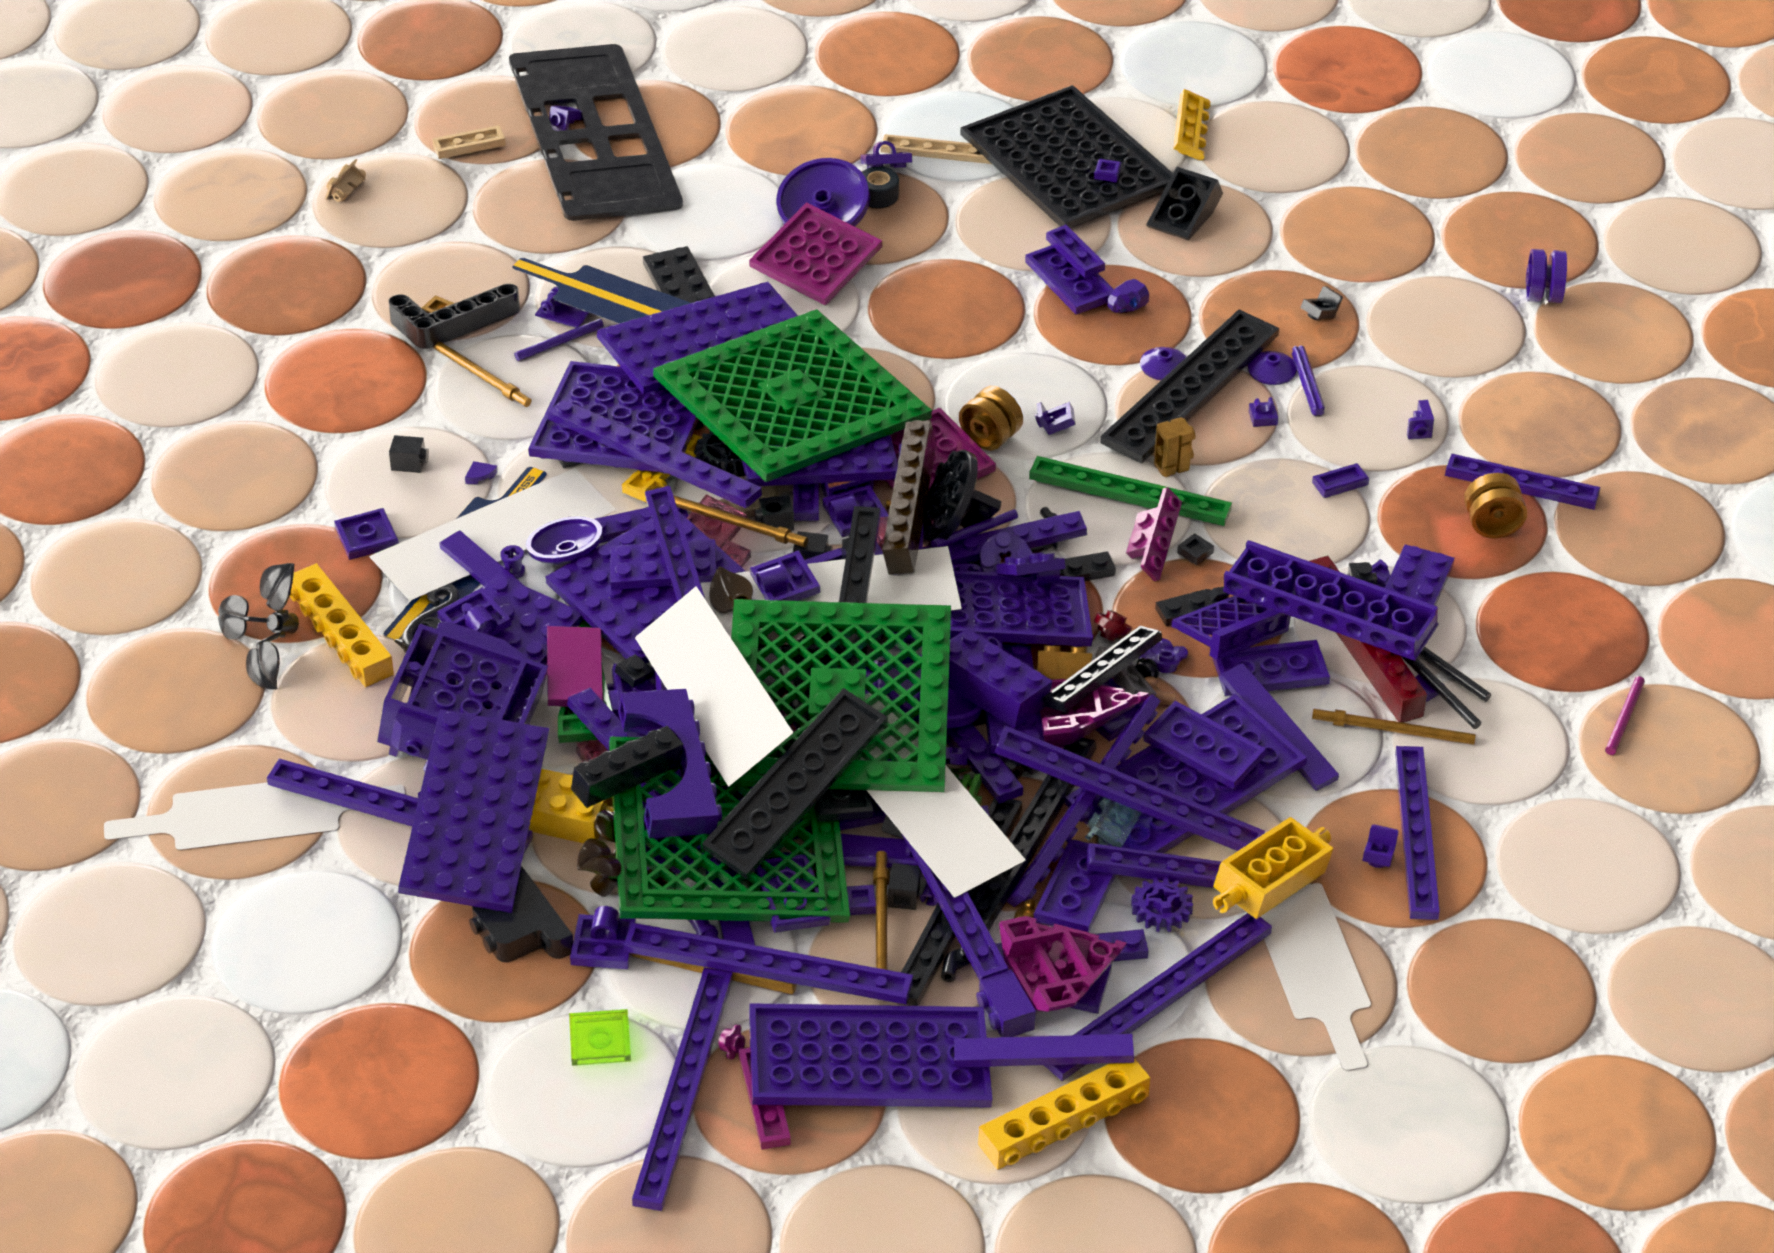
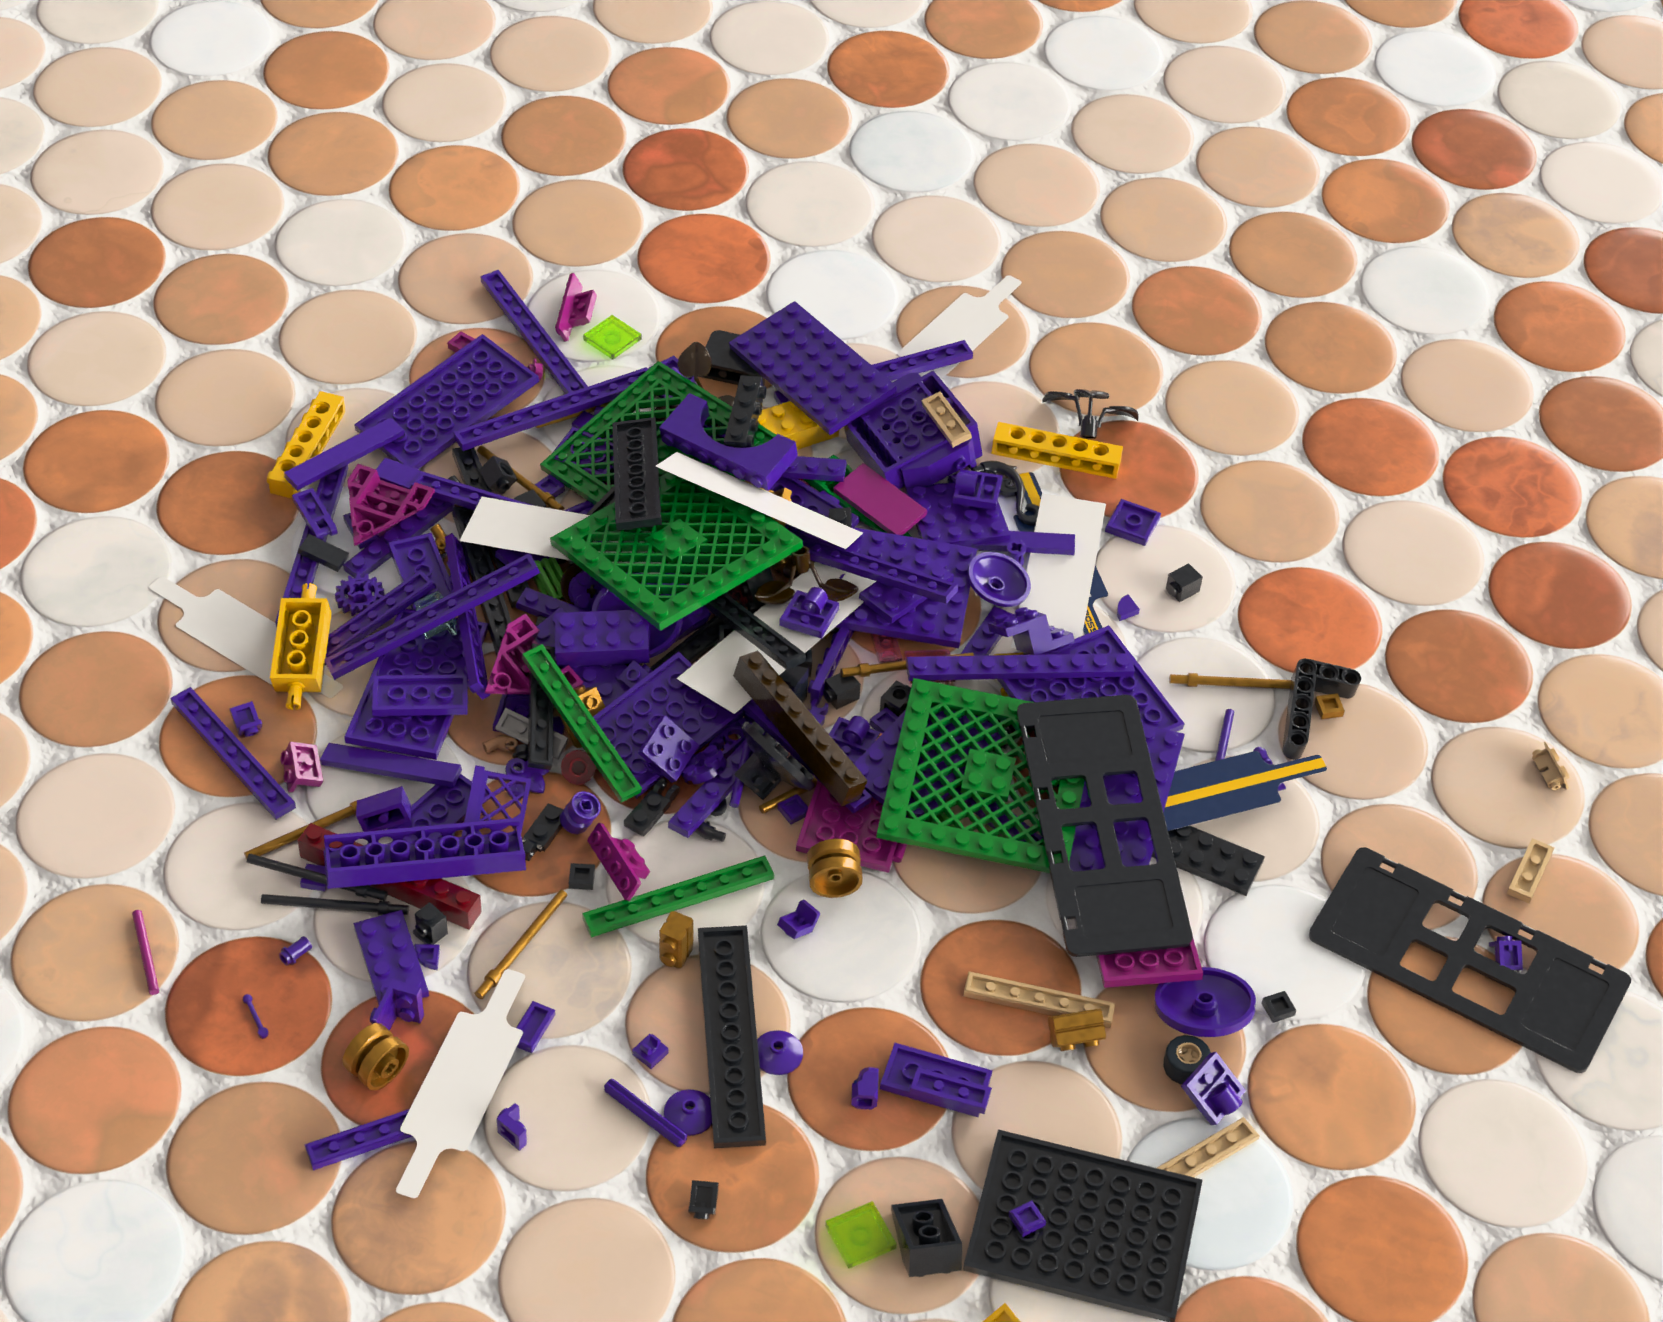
camera: 135 degrees right, 5 degrees up
none -> dark purple hinge [242,994,268,1039]
none -> dark purple pin [279,936,312,966]
none -> magenta bracket [280,742,323,792]
none -> dark purple plate [292,488,338,540]
none -> black tile [298,534,349,572]
none -> dark purple brick [356,786,411,832]
none -> dark purple bracket [370,979,424,1030]
none -> white sticker [396,969,525,1198]
none -> pearl gold bar [475,890,568,999]
none -> black brick [479,456,518,494]
none -> green plate [522,644,642,803]
none -> magenta bracket [555,273,597,342]
none -> dark purple wheel [560,791,601,834]
none -> clear neon green tile [825,1201,897,1269]
none -> tan plate [921,392,972,447]
none -> tan tile [963,971,1115,1028]
none -> dark purple bracket [988,607,1075,655]
none -> black door [1017,695,1193,957]
none -> pearl gold brick [1047,1009,1106,1051]
none -> black plate [1261,991,1297,1023]

